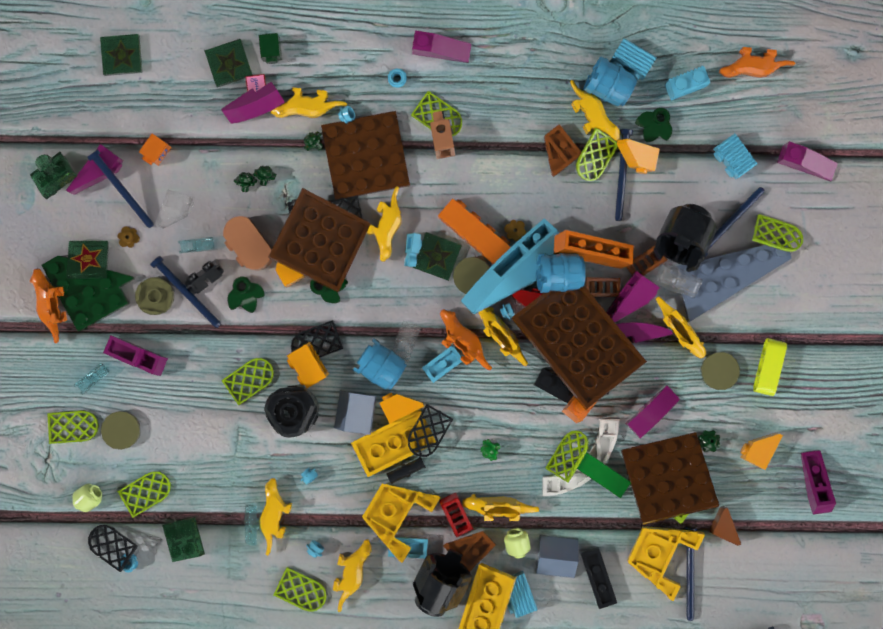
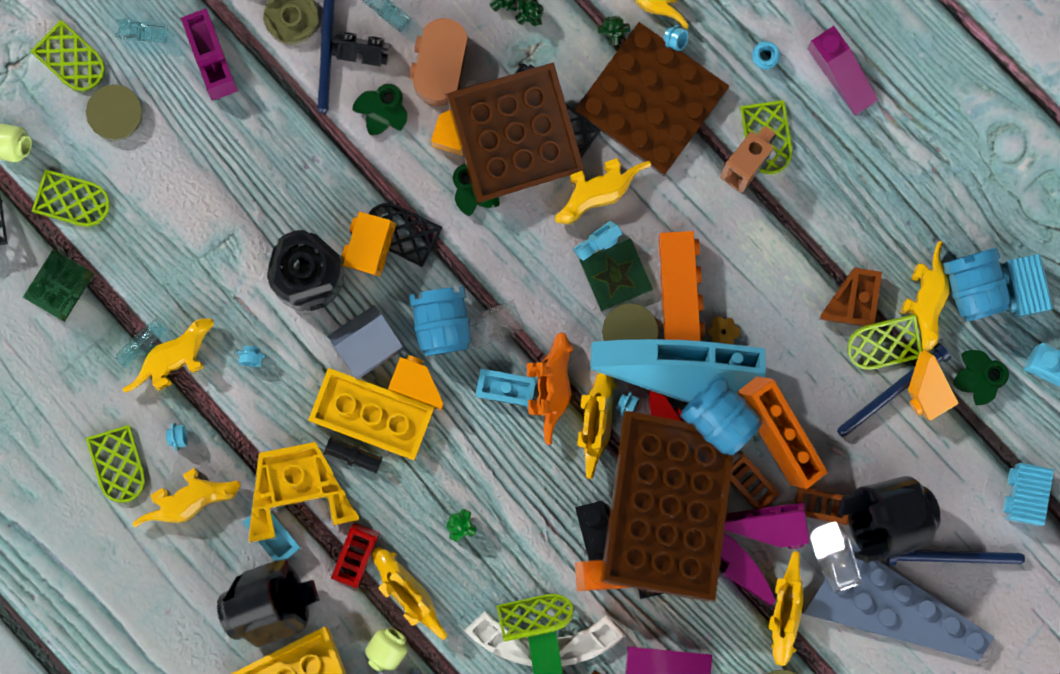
camera: 45 degrees right, 5 degrees down
lime window [221,358,274,406] -> none
black window [408,404,453,457] -> none
dark orange wing [443,531,496,572] -> none
lime window [752,214,803,252] -> none

